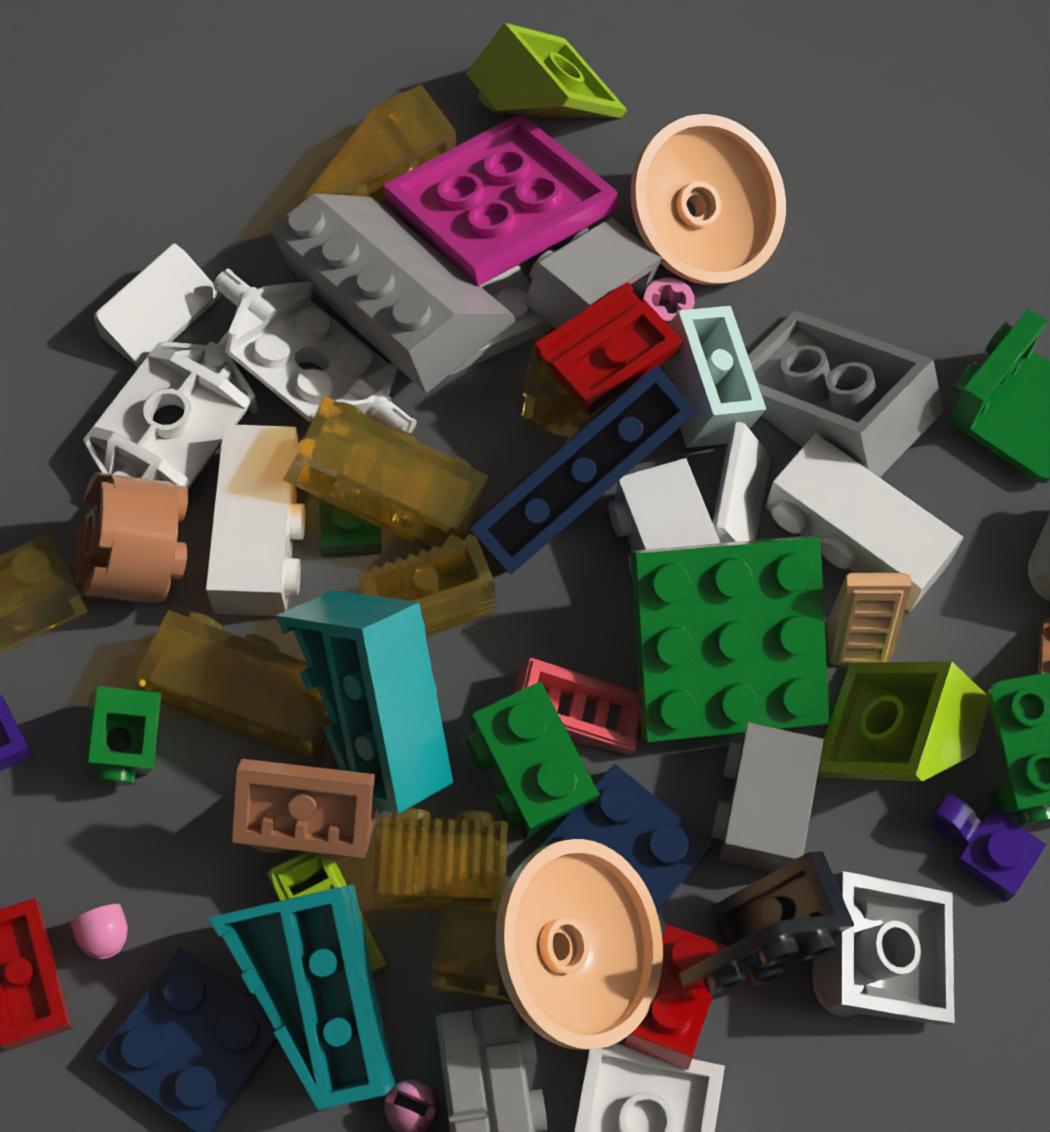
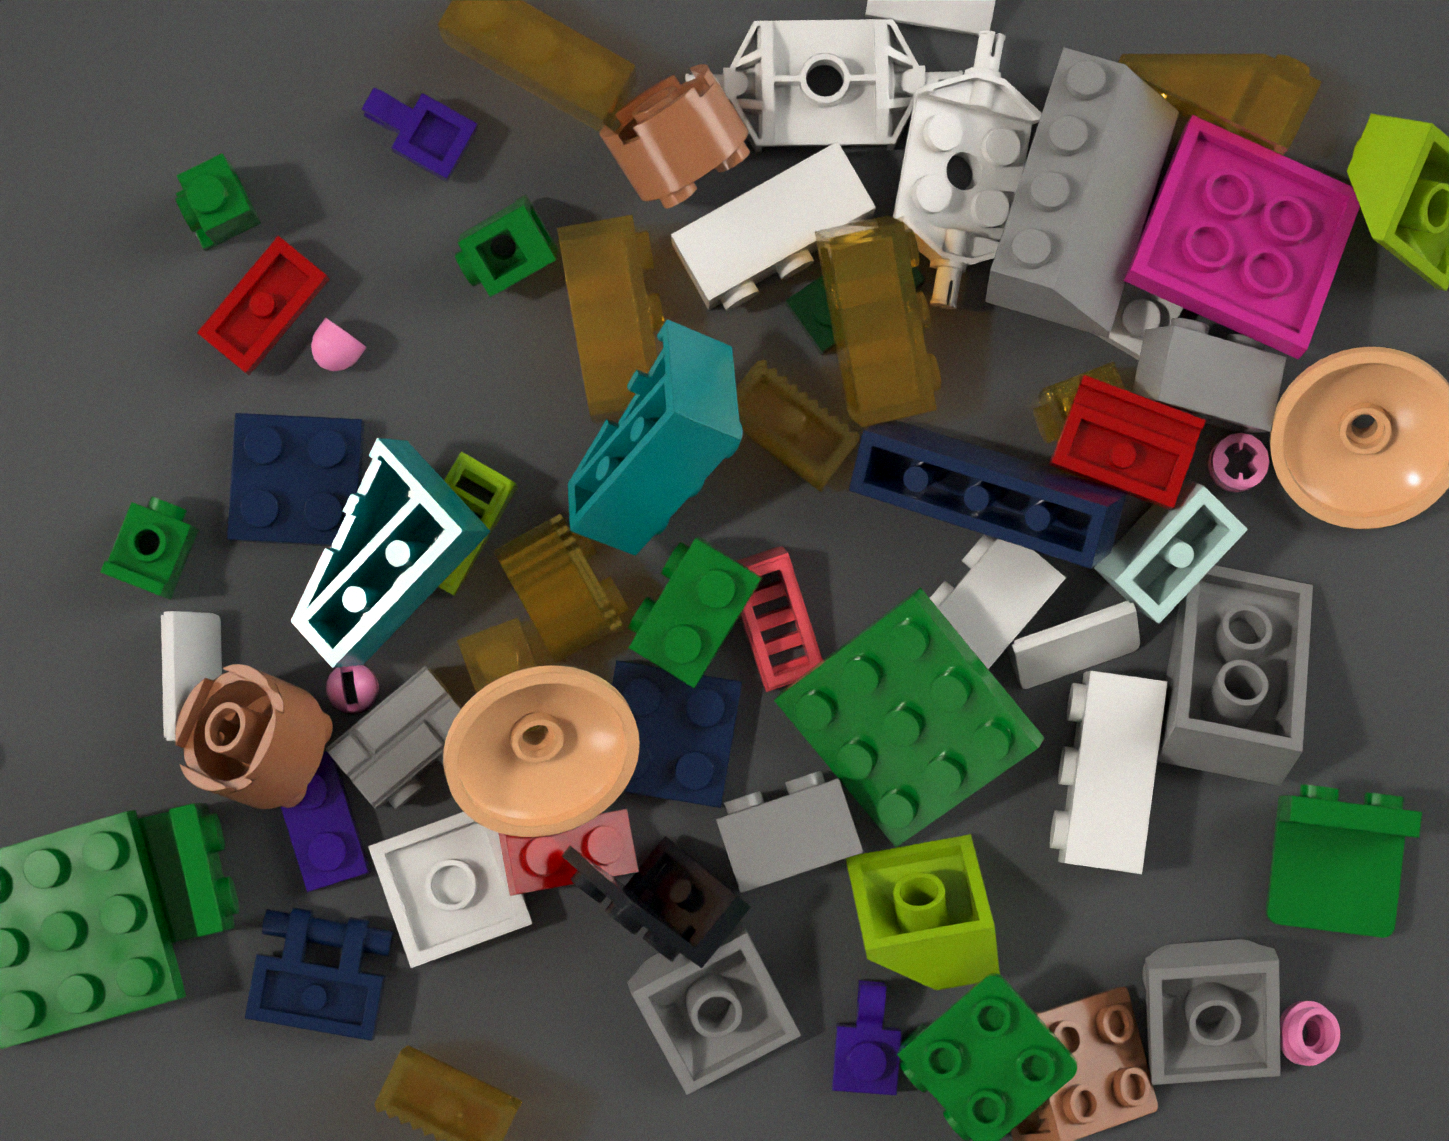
camera: 60 degrees right, 20 degrees up
nougat bracket [232,759,379,861] -> none
light nougat slope [826,573,911,666] -> none

